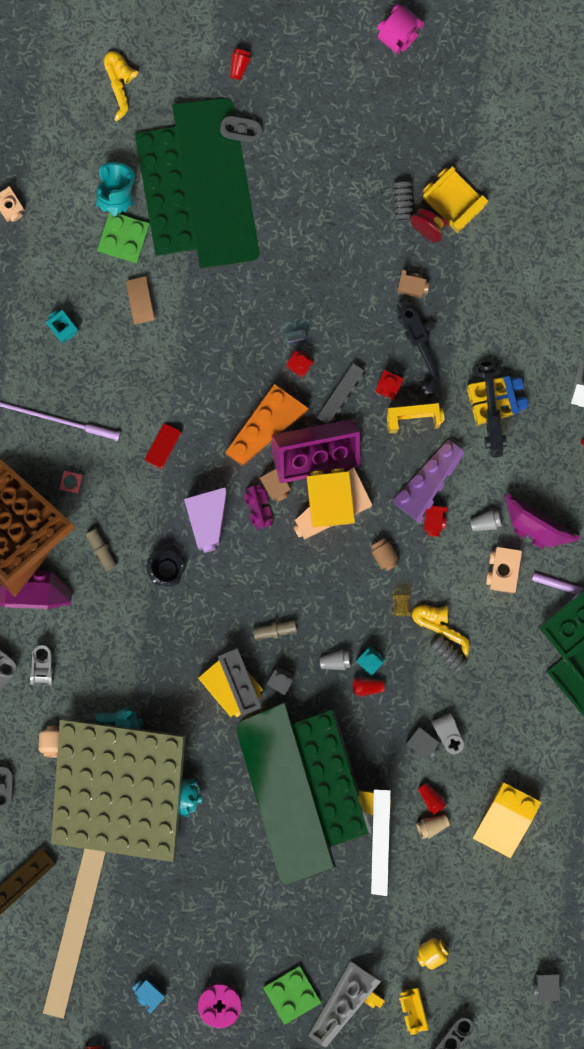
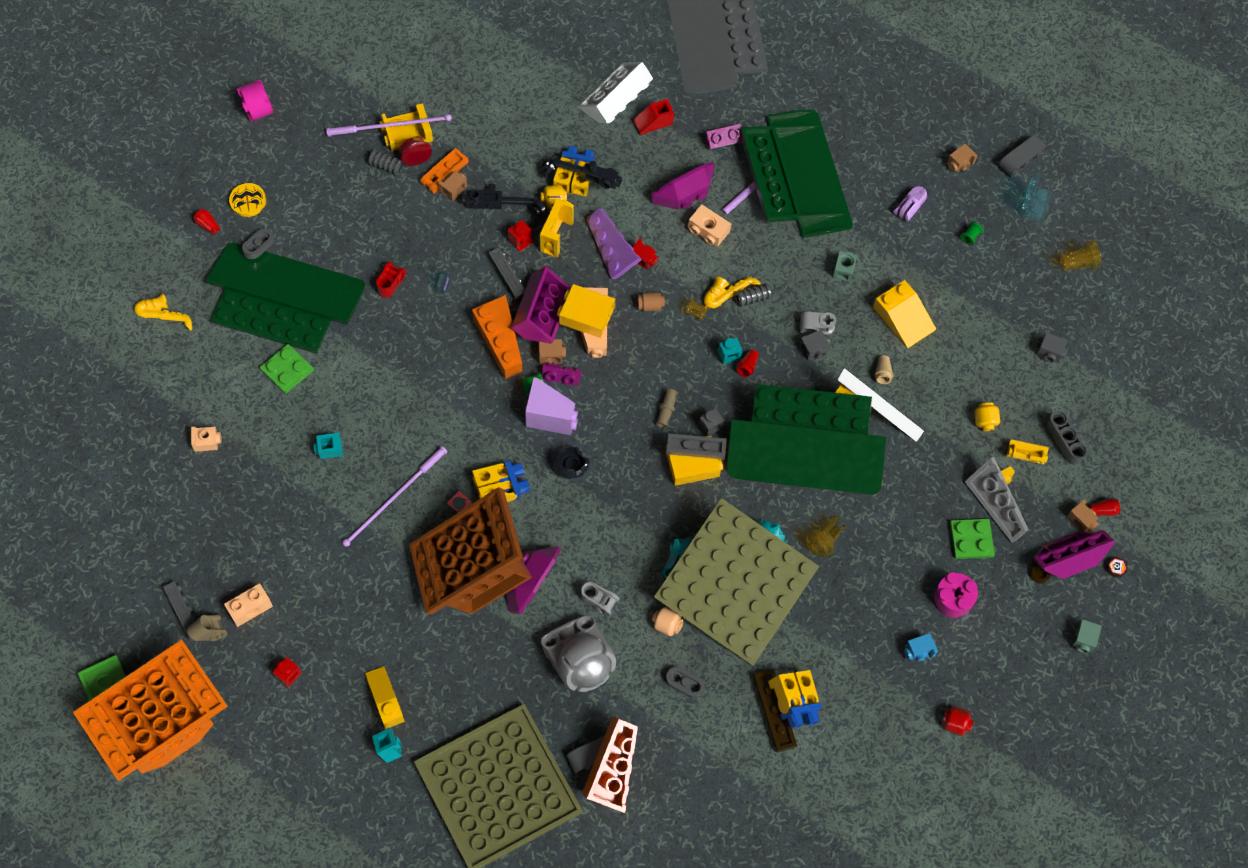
camera: 65 degrees left, 20 degrees down
tan tile [43,849,106,1019] -> none
dark tan pin [85,528,117,571] -> none
teal hat [96,162,135,216] -> none
medium nougat slope [126,276,155,324] -> none
red slope [144,423,182,470] -> none
red brick [286,350,315,379] -> none
light grey cone [320,649,352,670] -> none
red cone [418,783,447,815] -> none
light grey cone [470,509,502,531] -> none
none -> yellow tile [229,183,266,217]
none -> lavender piece [327,114,452,137]
none -> red piece [376,261,407,298]
none -> orange plate [420,148,469,194]
none -> yellow hips [472,461,530,502]
none -> green bush [521,372,543,393]
none -> yellow head [540,185,567,209]
none -> yellow hips [768,670,822,729]
none -> clear yellow piece [806,516,846,557]
none -> sand green brick [833,251,857,282]

